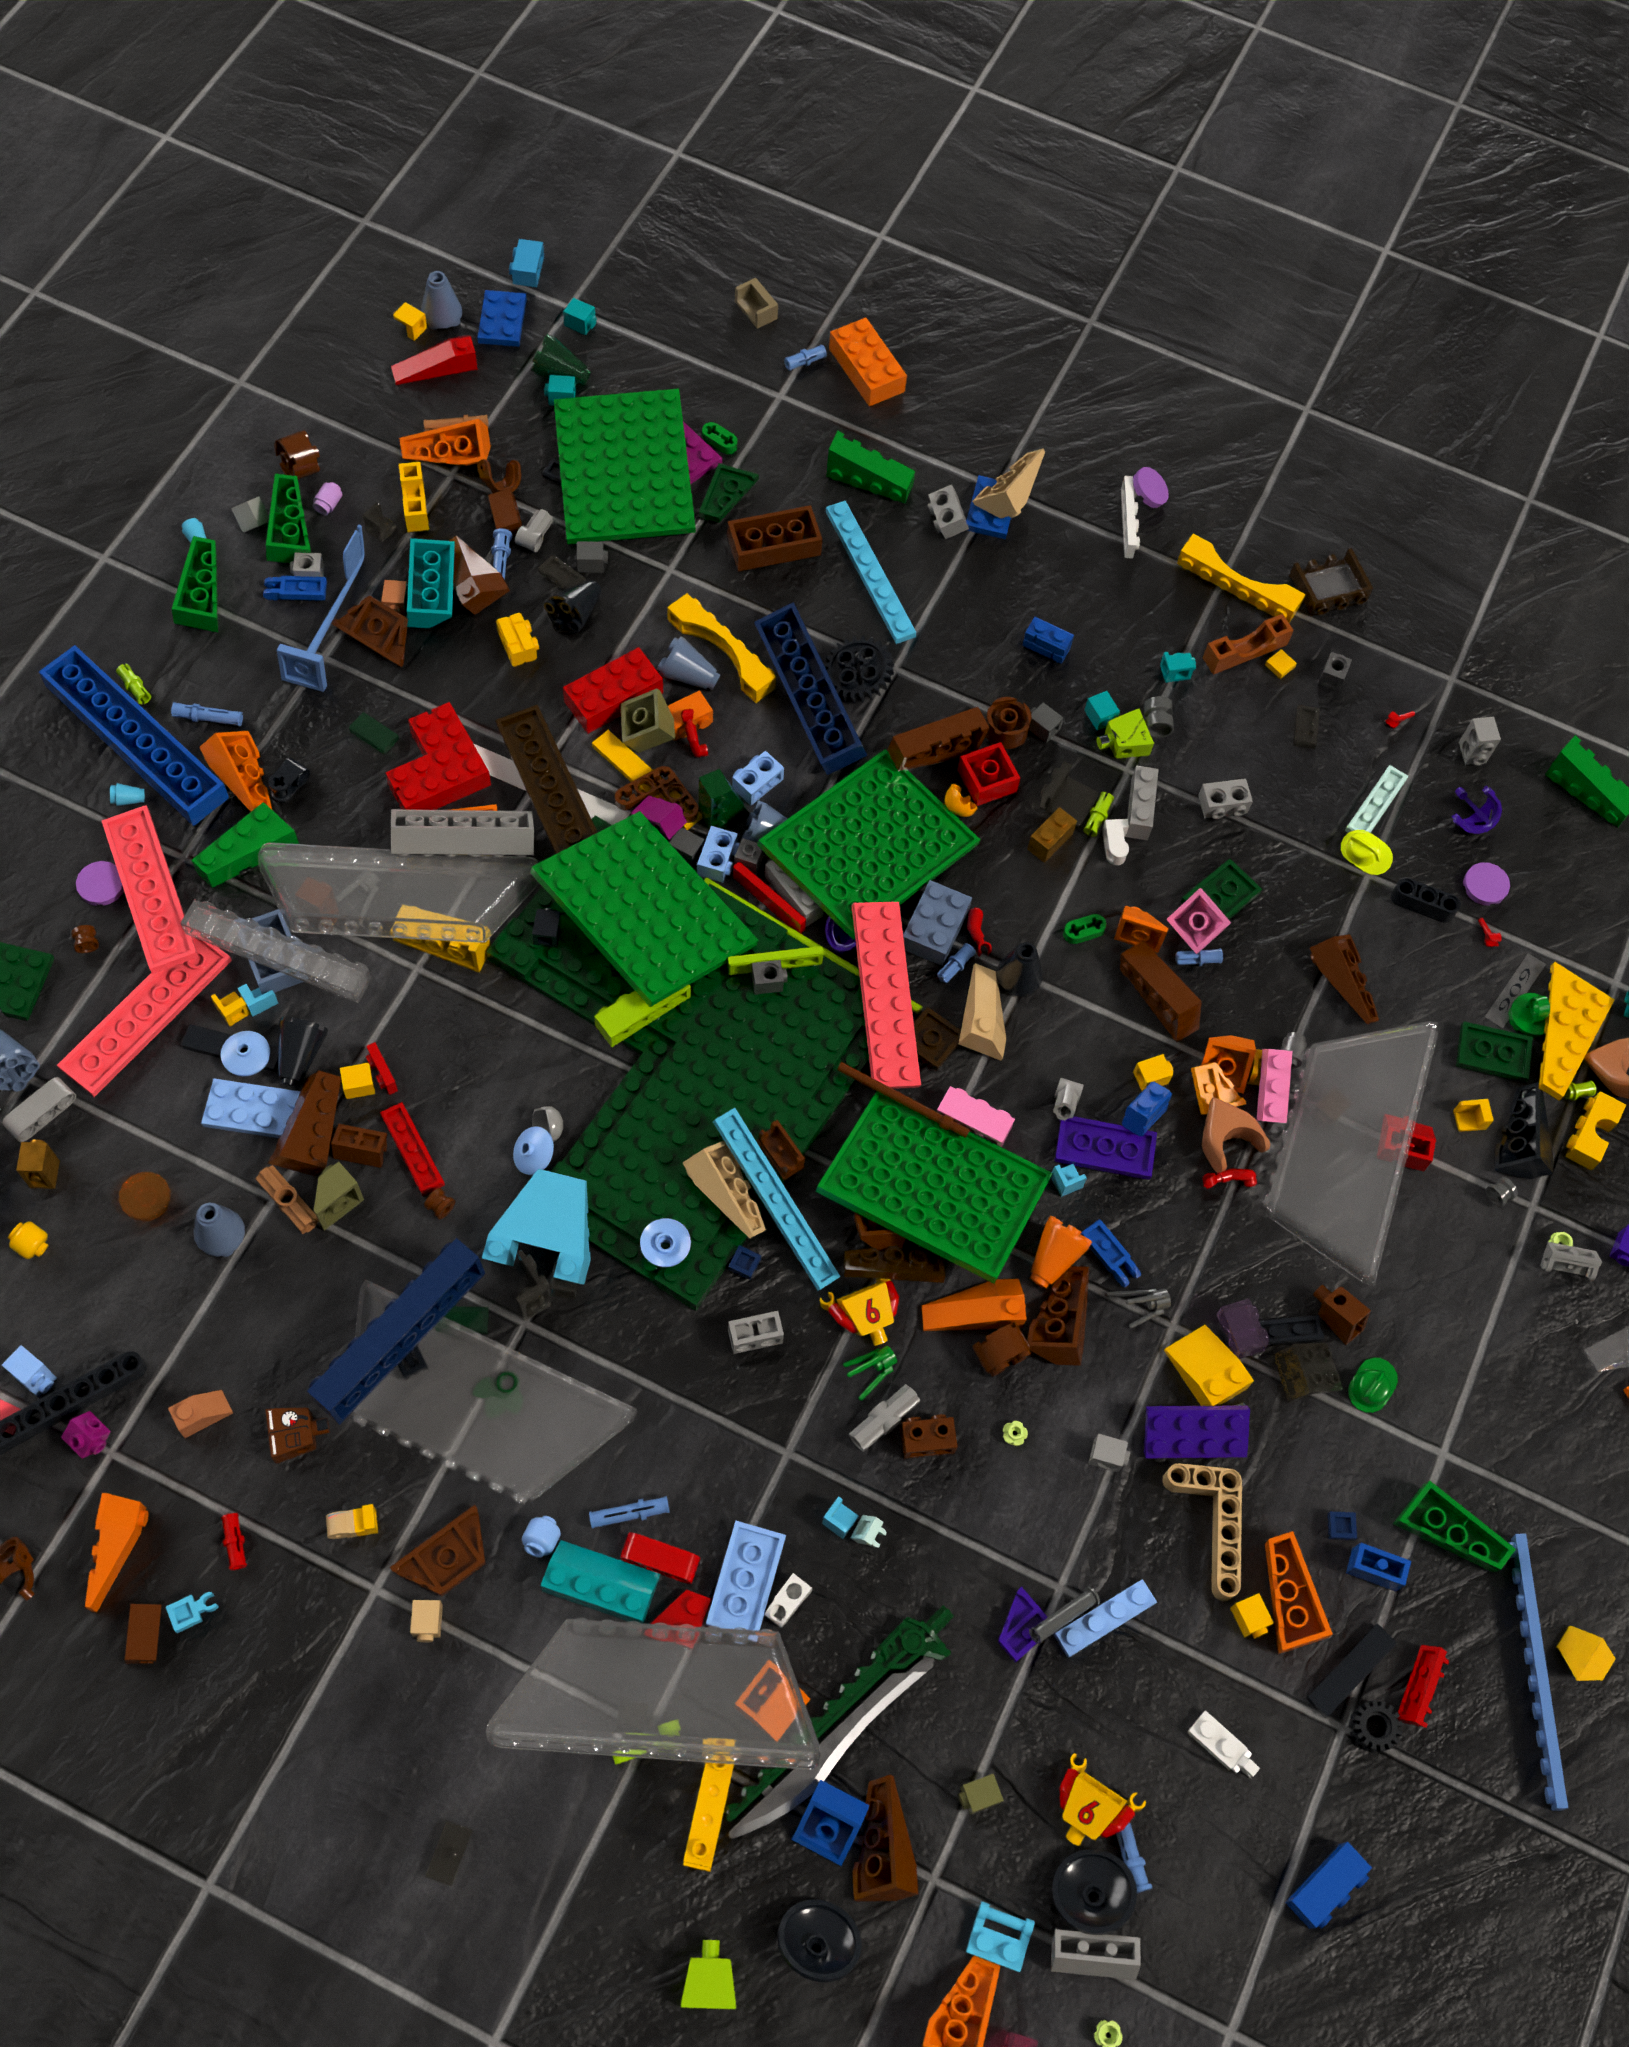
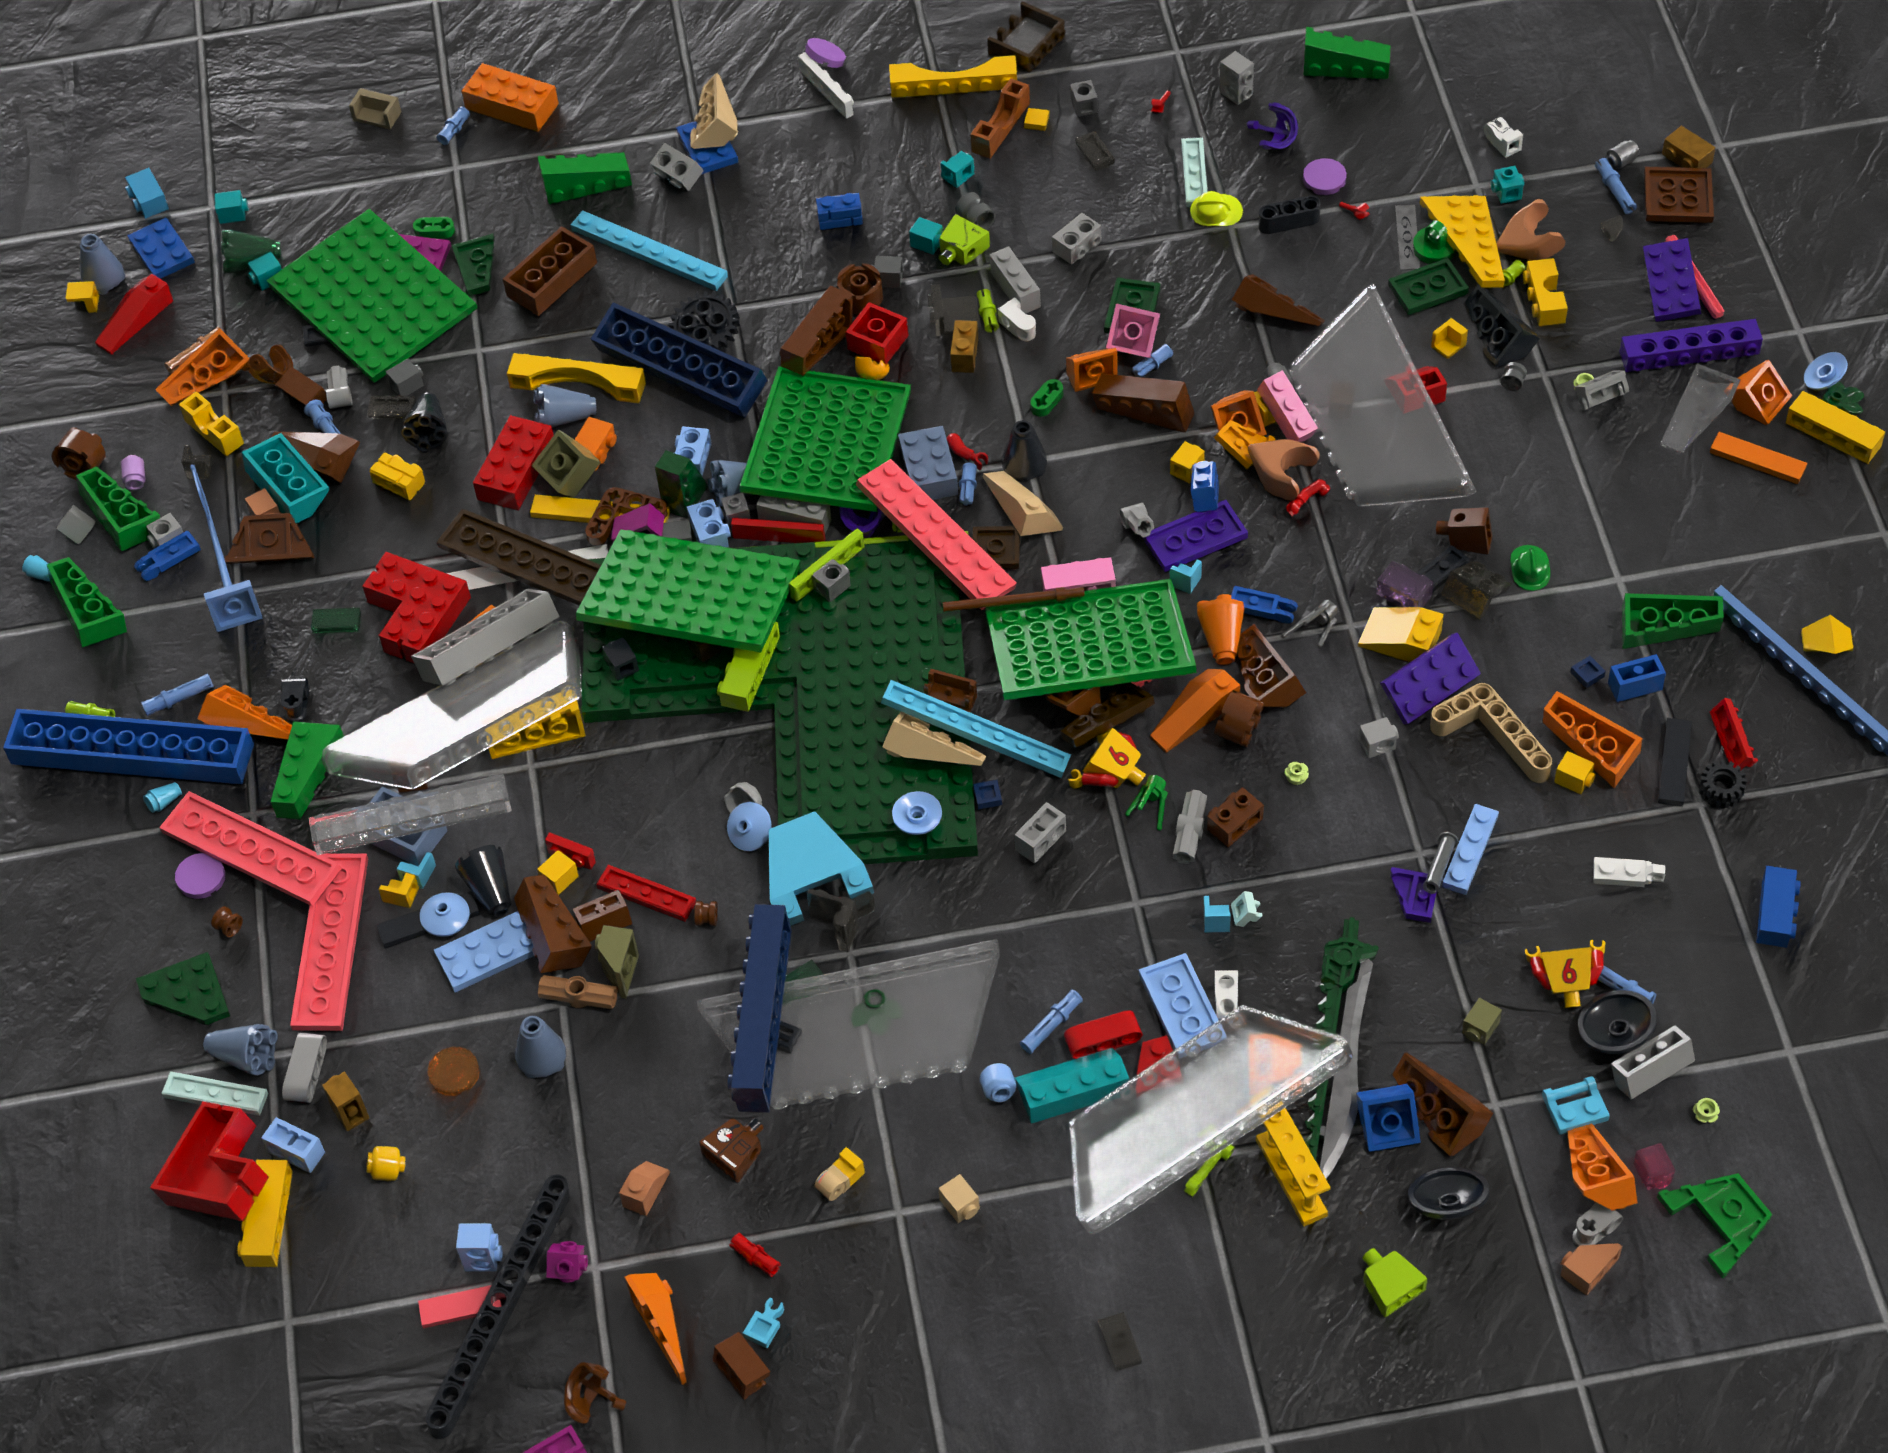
camera: 25 degrees left, 10 degrees down
reddish brown wing [390,1505,486,1597] -> none
red arm [681,708,708,758] -> none

